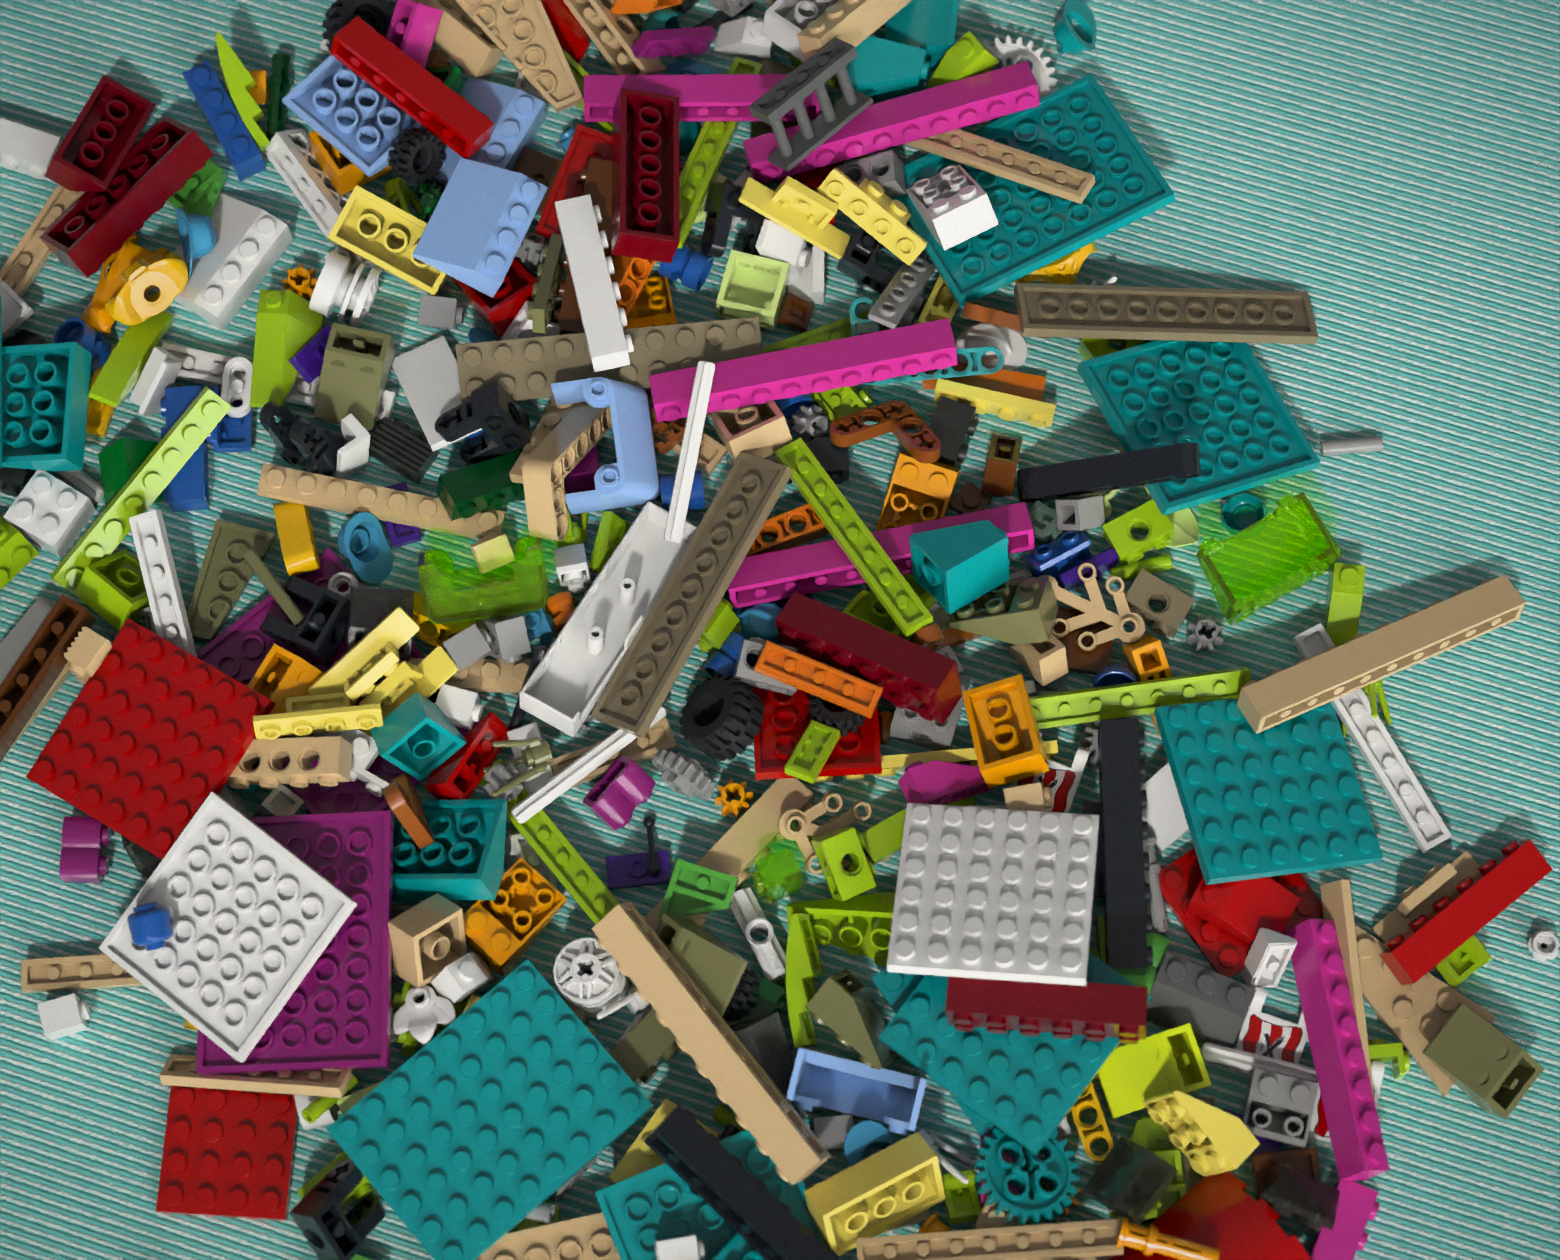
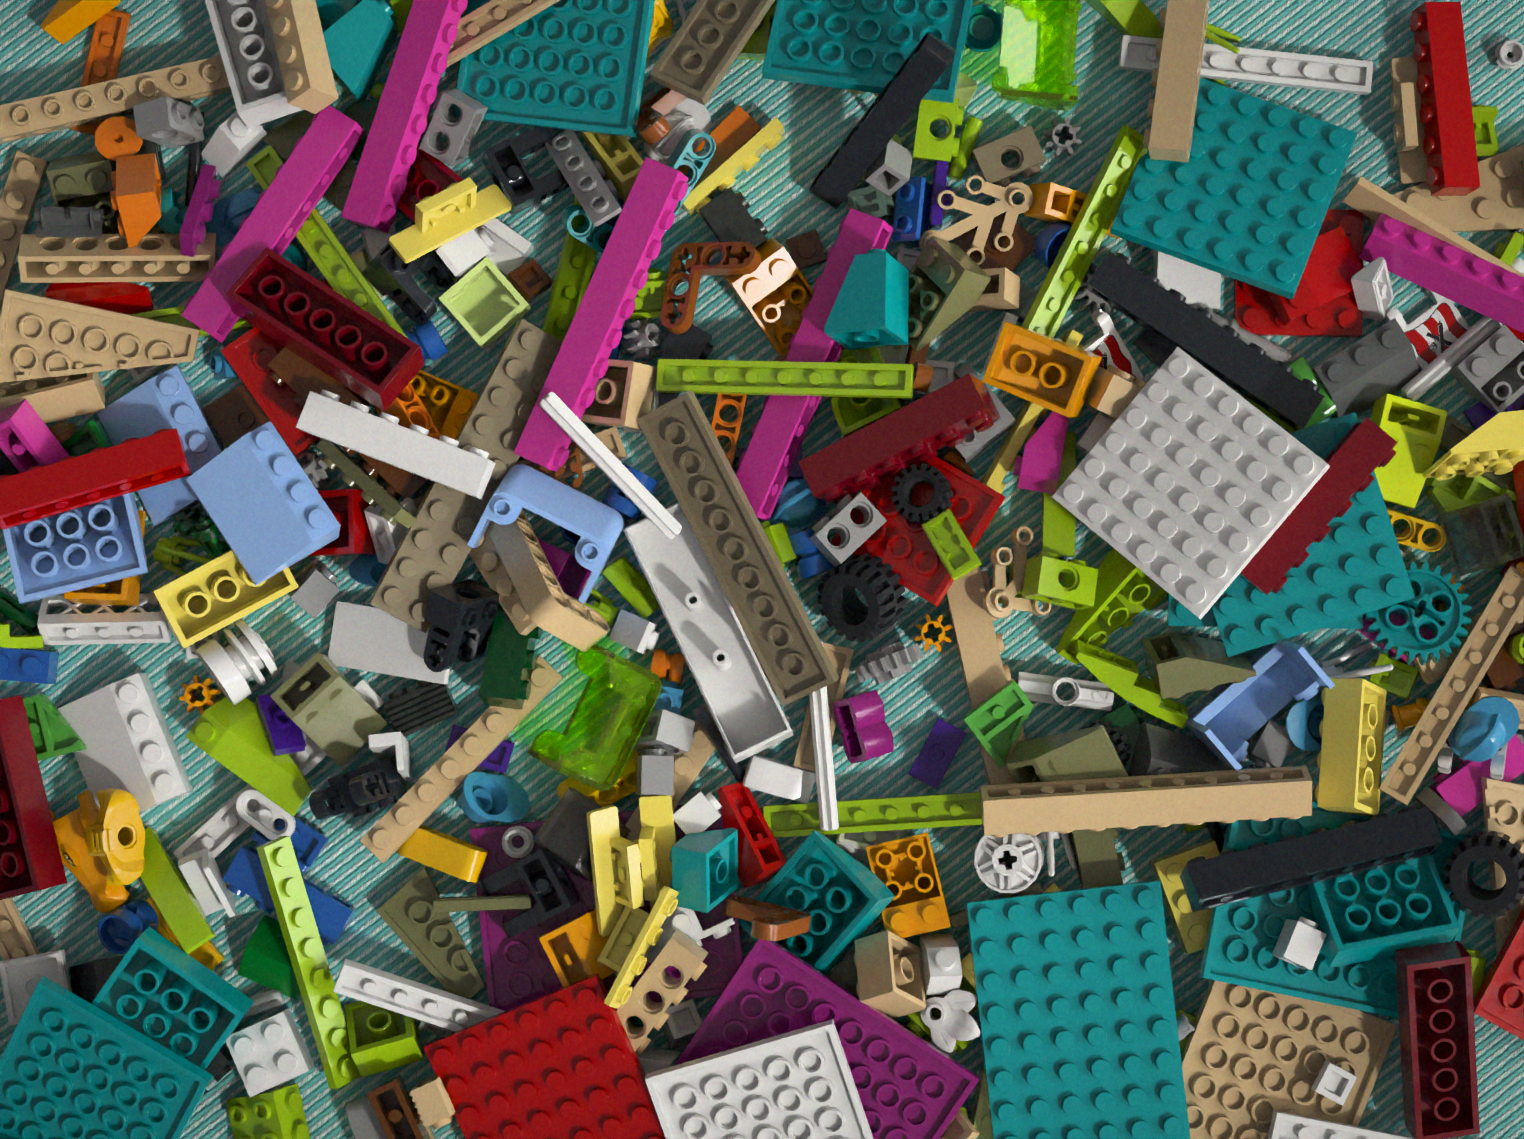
camera: 60 degrees left, 15 degrees up
dark azure piece [176,207,216,277] -> none
black tyre [388,127,445,186] -> none
tan slope [470,532,515,574] -> none
olive plant [483,737,553,797] -> none
light grey gear [484,763,523,802] -> none
black hinge [643,816,660,875] -> none
dark grey fence [748,37,873,172] -> none
clear neon green brick [752,847,803,904] -> none
orange tile [754,640,883,719] -> none
light yellow bracket [817,168,927,265] -> none
white slope [906,164,998,250] -> none
reddish brown slope [981,434,1022,497] -> none

